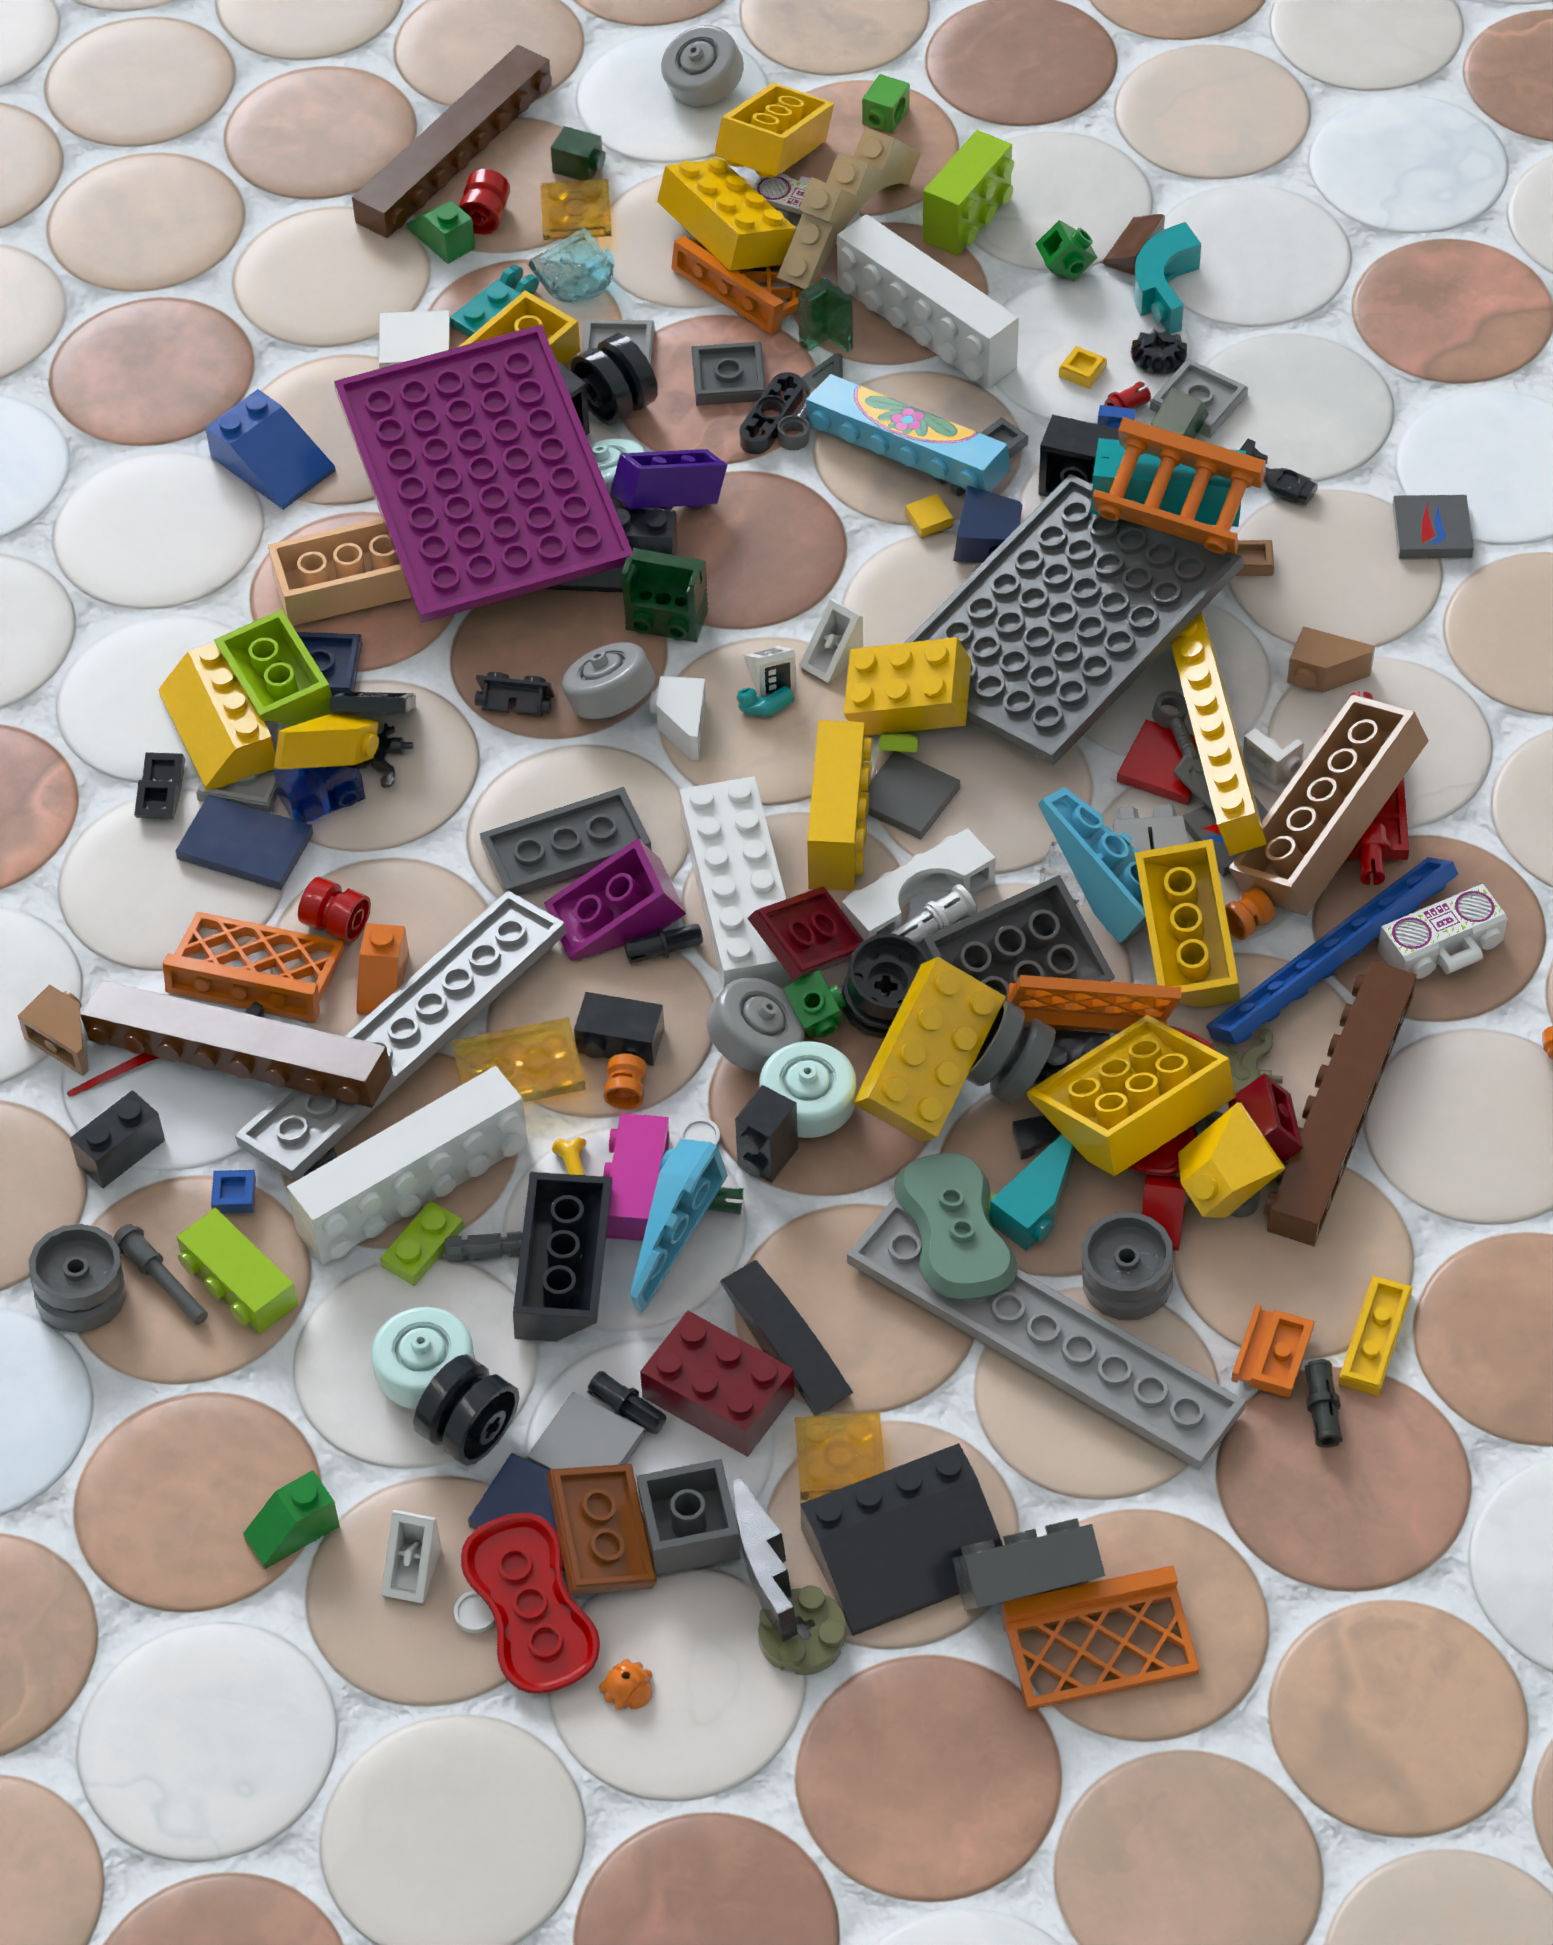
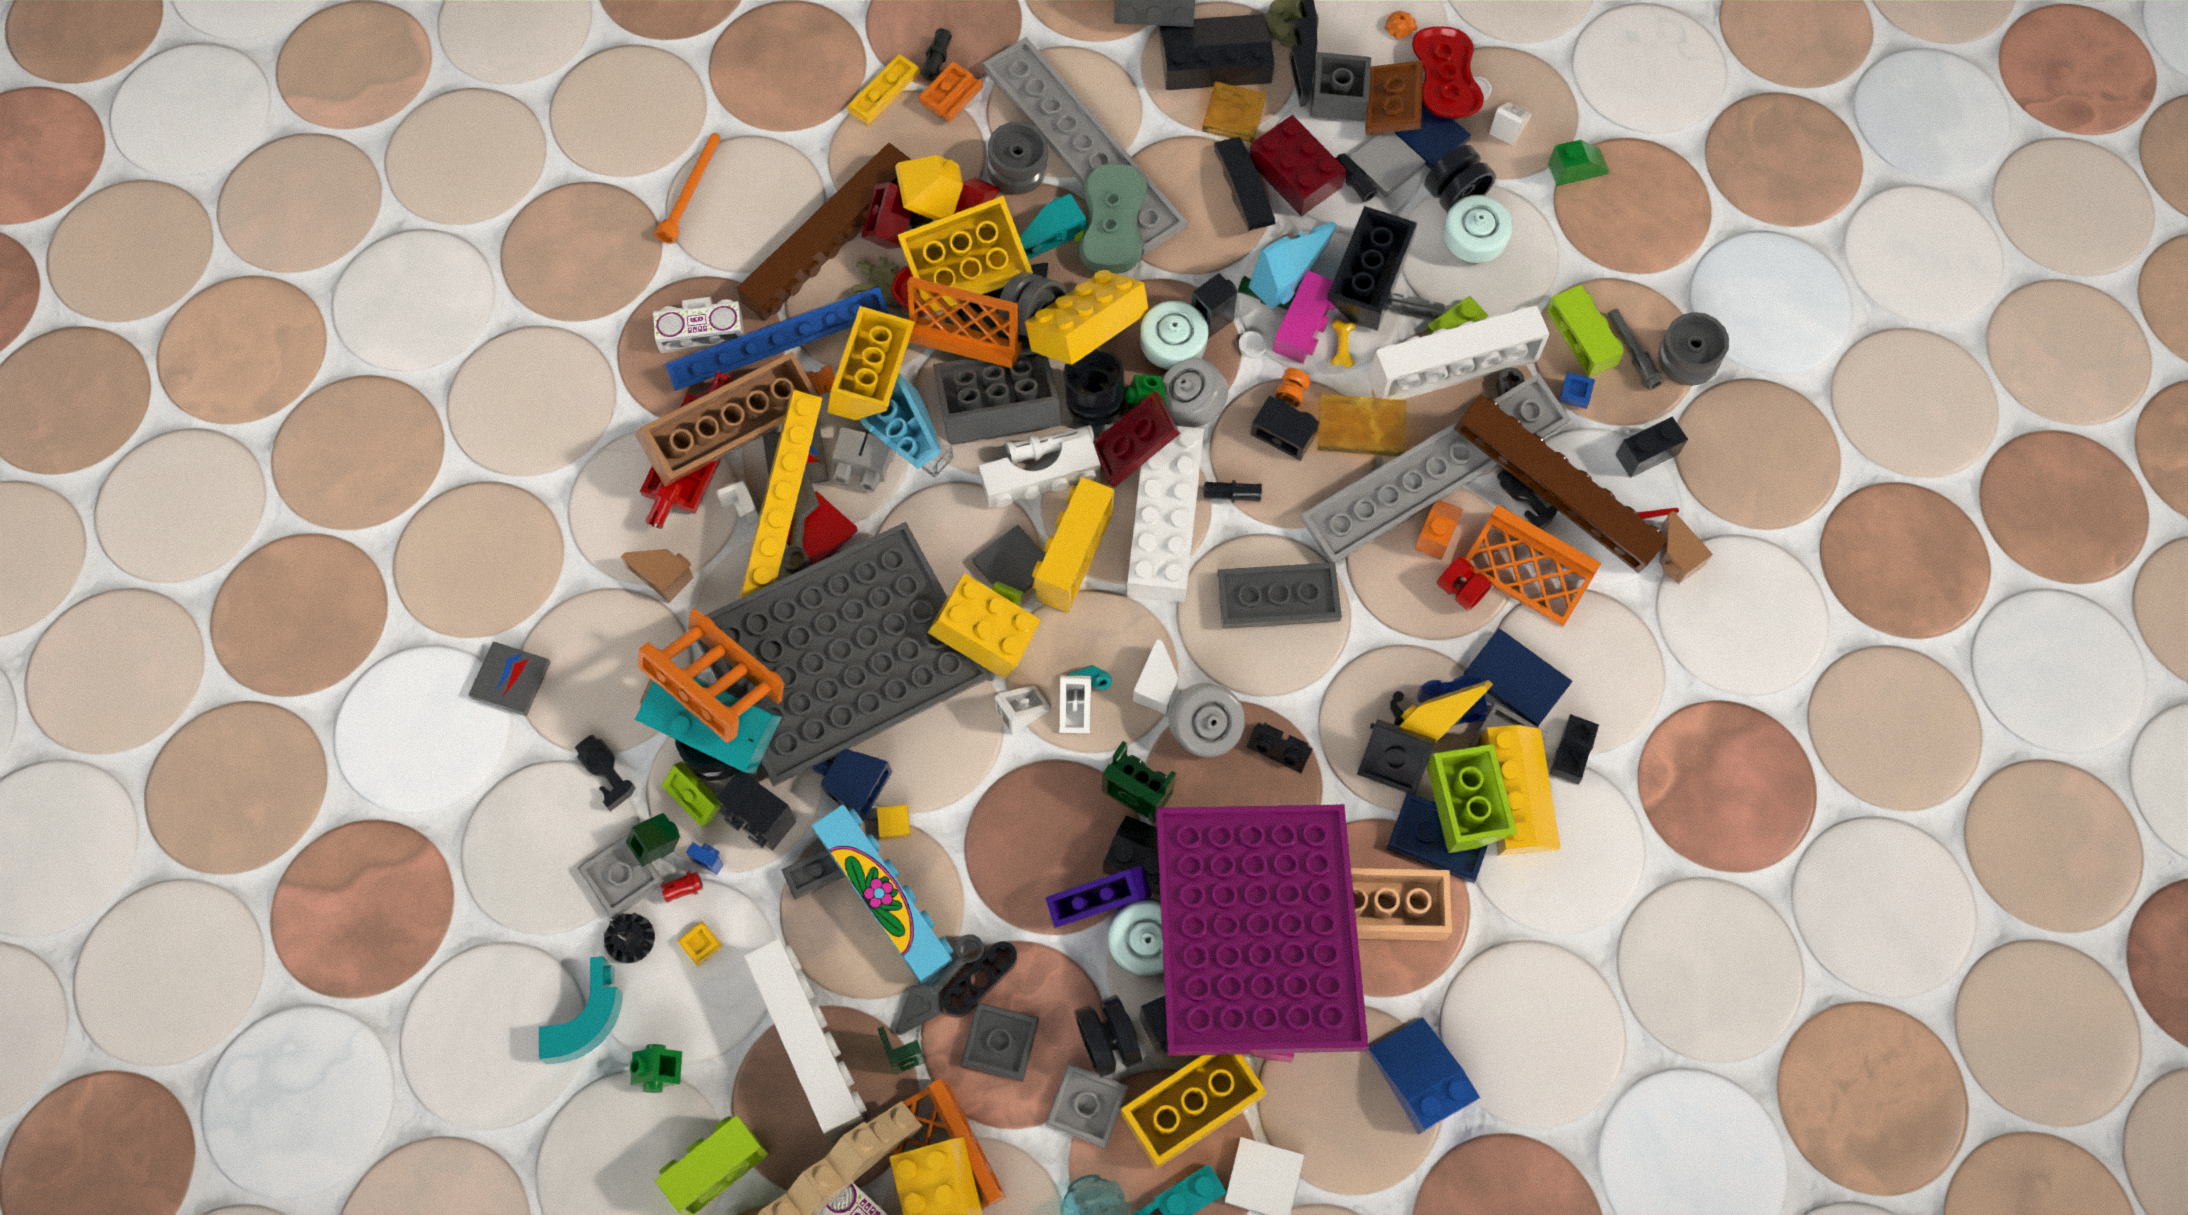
camera: 165 degrees left, 15 degrees up
magenta slope [544,838,687,962] -> none
reddish brown slope [1103,214,1165,275] -> none

